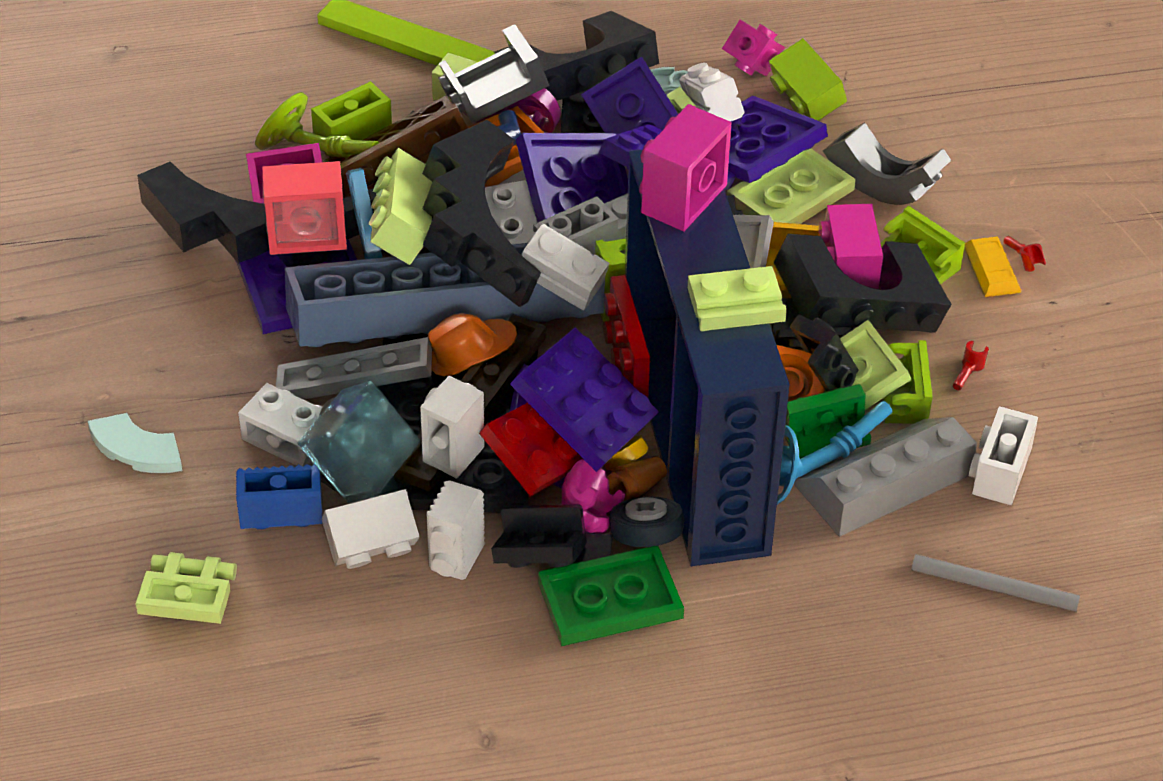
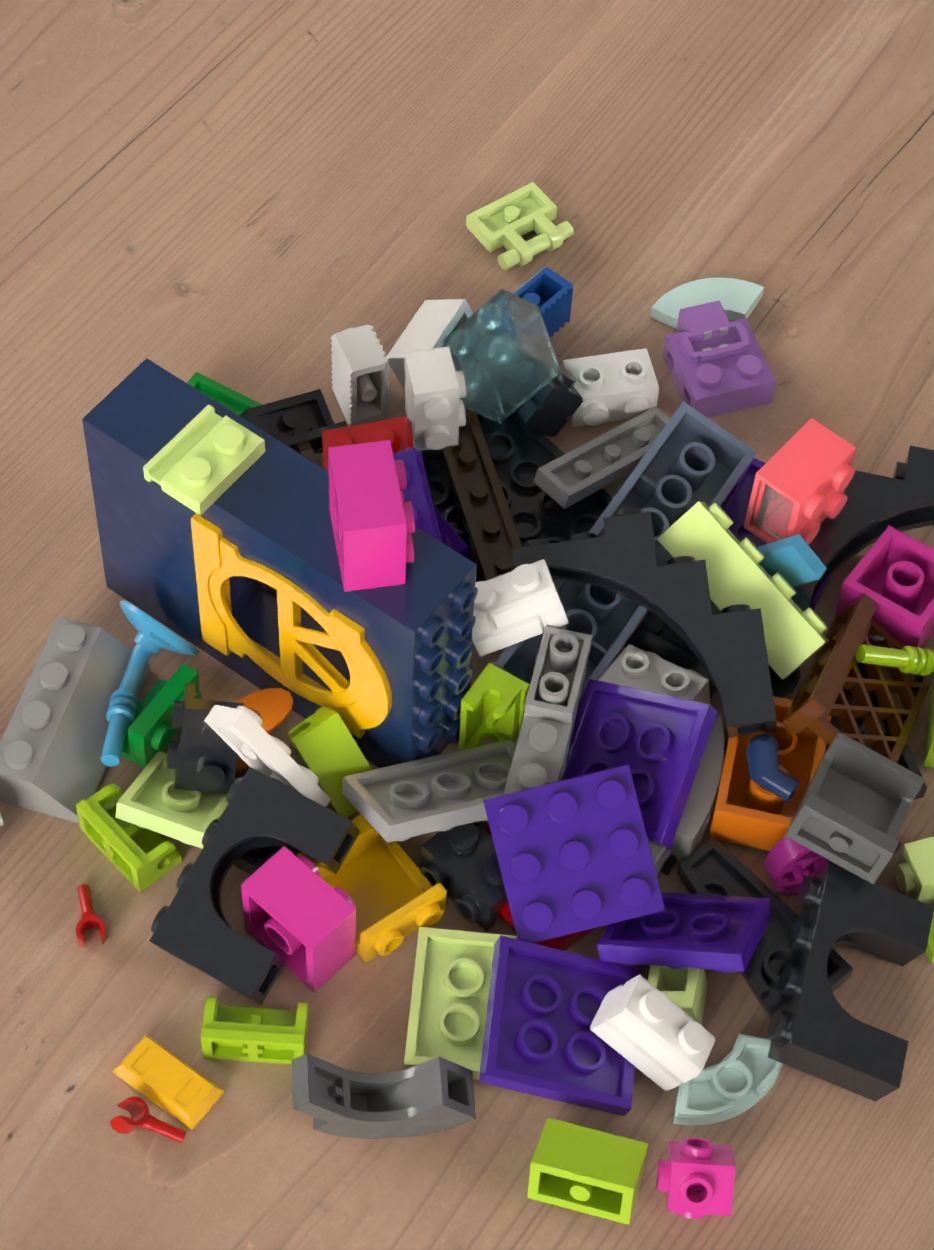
camera: 135 degrees right, 10 degrees up
orange piece [428,313,517,376] -> none
none -> white plate [204,705,331,807]
none -> medium lavender piece [663,300,776,418]

